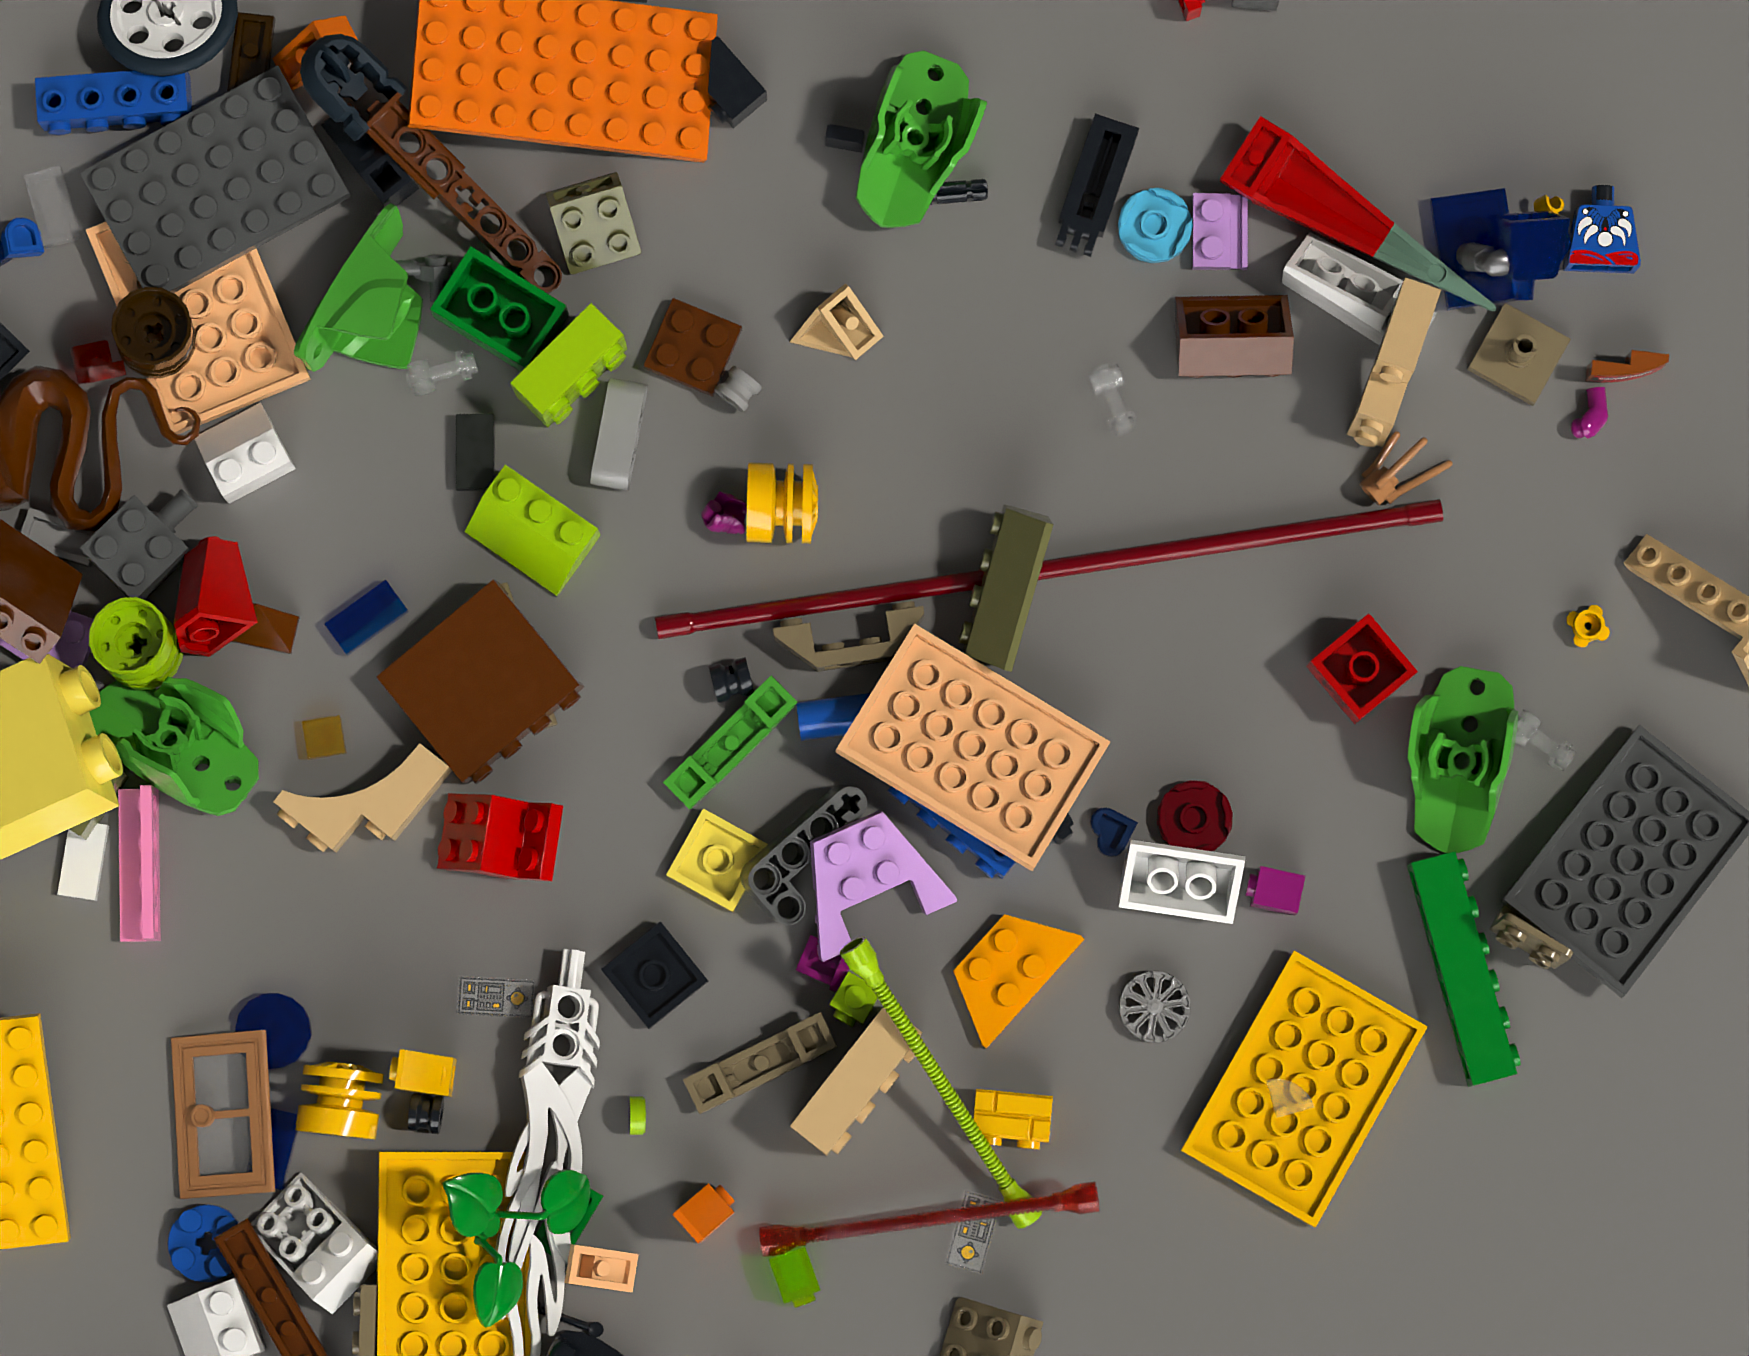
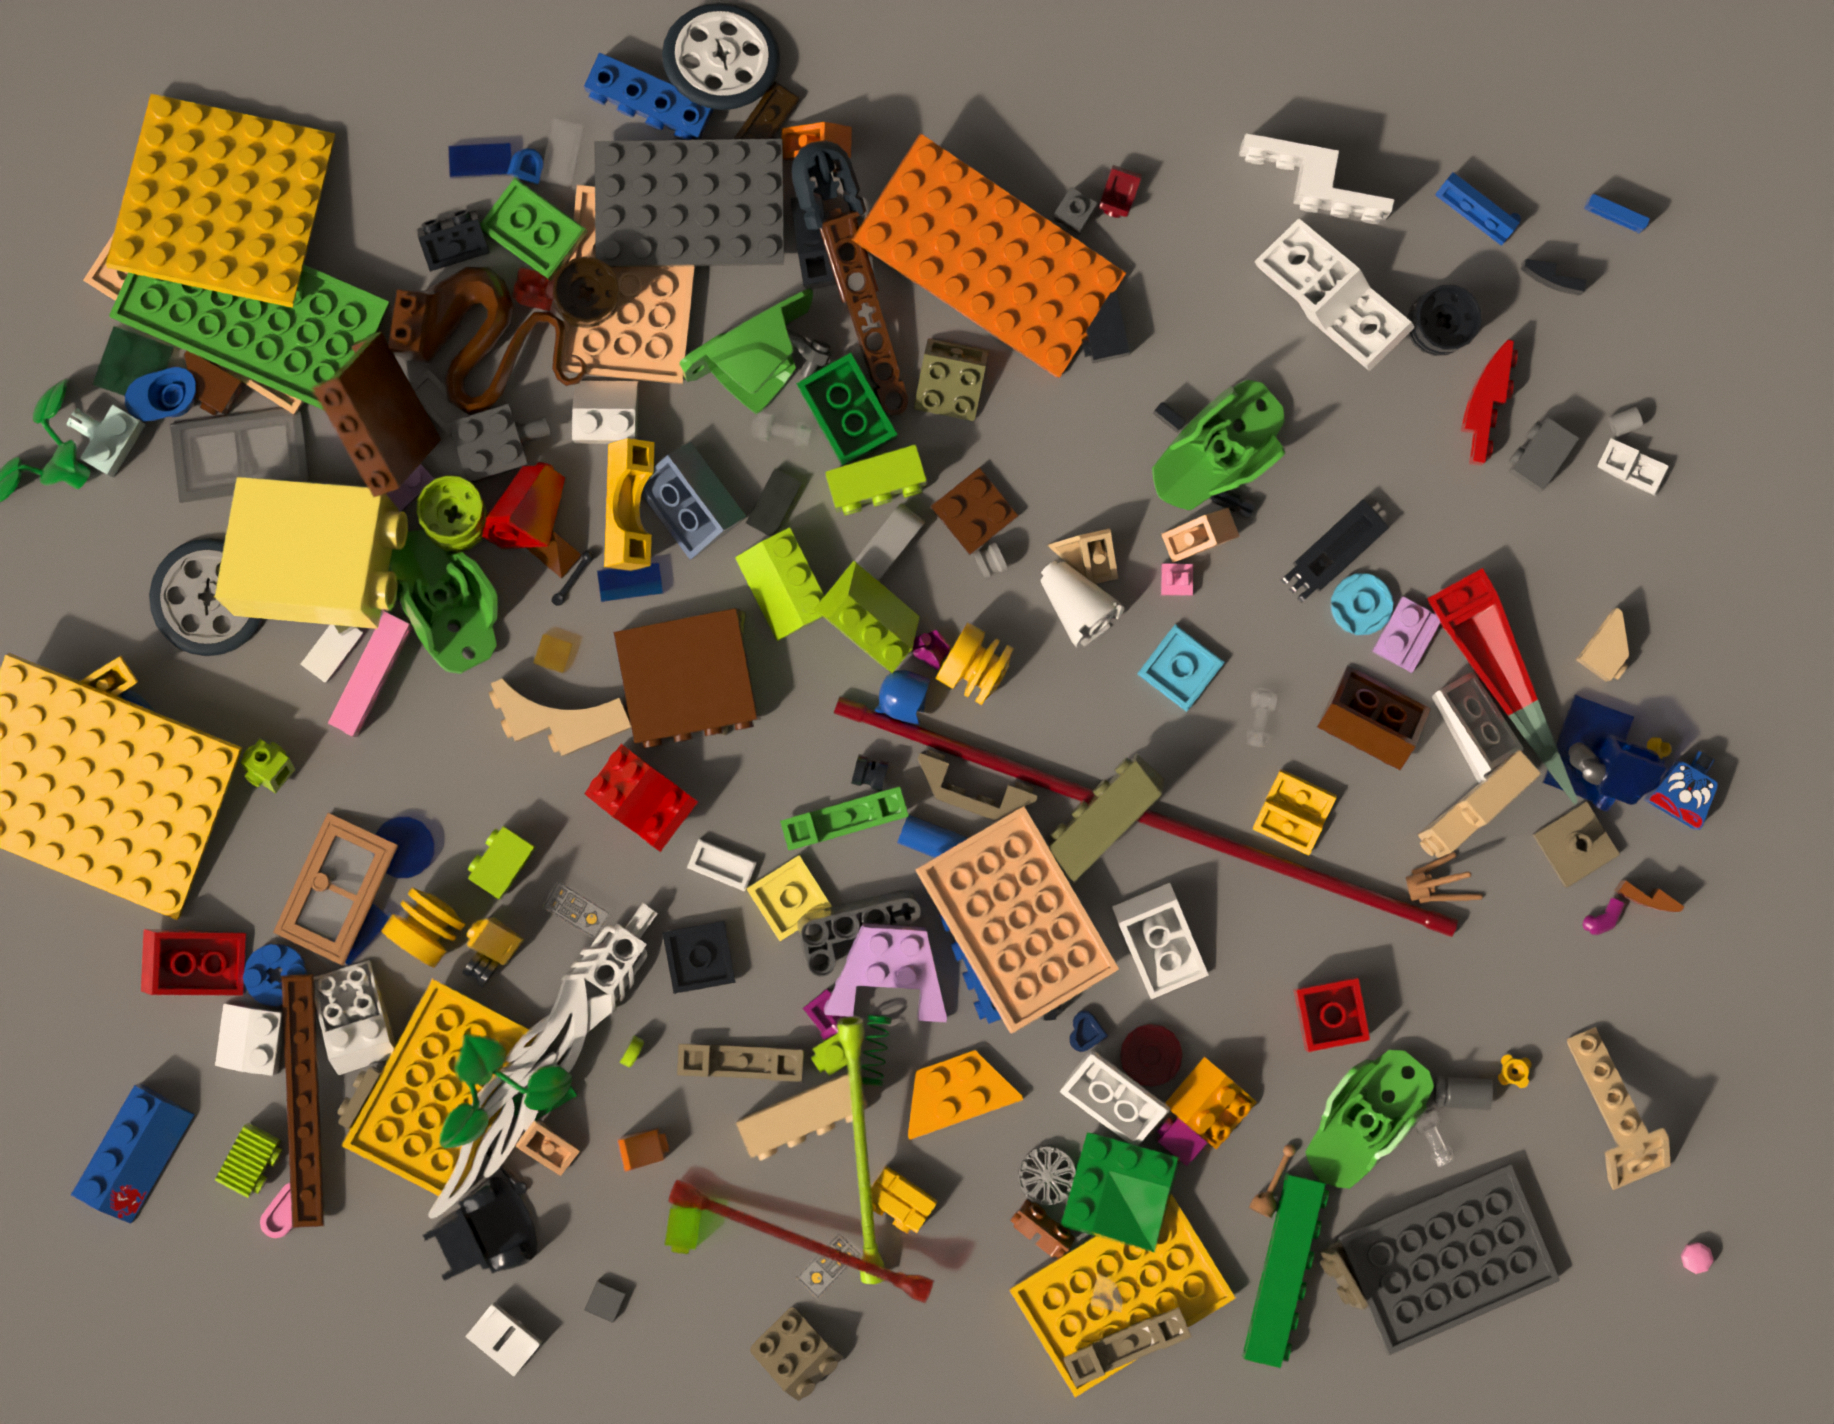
camera: 25 degrees right, 5 degrees up
none -> red slope [141,929,246,996]
none -> lime brick [240,739,295,794]
none -> lime brick [467,826,537,900]
none -> bright green tile [480,178,588,281]
none -> black hinge [551,550,594,606]
none -> yellow arch [604,438,655,571]
none -> sand blue slope [642,442,746,560]
none -> white tile [687,839,757,891]
none -> lime slope [814,561,920,673]
none -> green piece [861,1015,892,1086]
none -> blue helmet [875,669,930,725]
none -> dark orange hinge [1010,1199,1075,1259]
none -> white cone [1040,561,1124,648]
none -> green slope [1061,1132,1180,1253]
none -> dark tan slope [1063,1307,1192,1387]
none -> white slope [1112,883,1209,999]
none -> medium azure tile [1137,624,1225,712]
none -> light nougat slope [1161,508,1240,563]
none -> bright pink tile [1161,564,1193,596]
none -> light orange slope [1165,1057,1257,1150]
none -> medium nougat hinge [1249,1144,1296,1218]
none -> yellow slope [1252,768,1337,856]
none -> dark grey piece [1434,1076,1493,1110]
none -> tan slope [1576,608,1629,682]

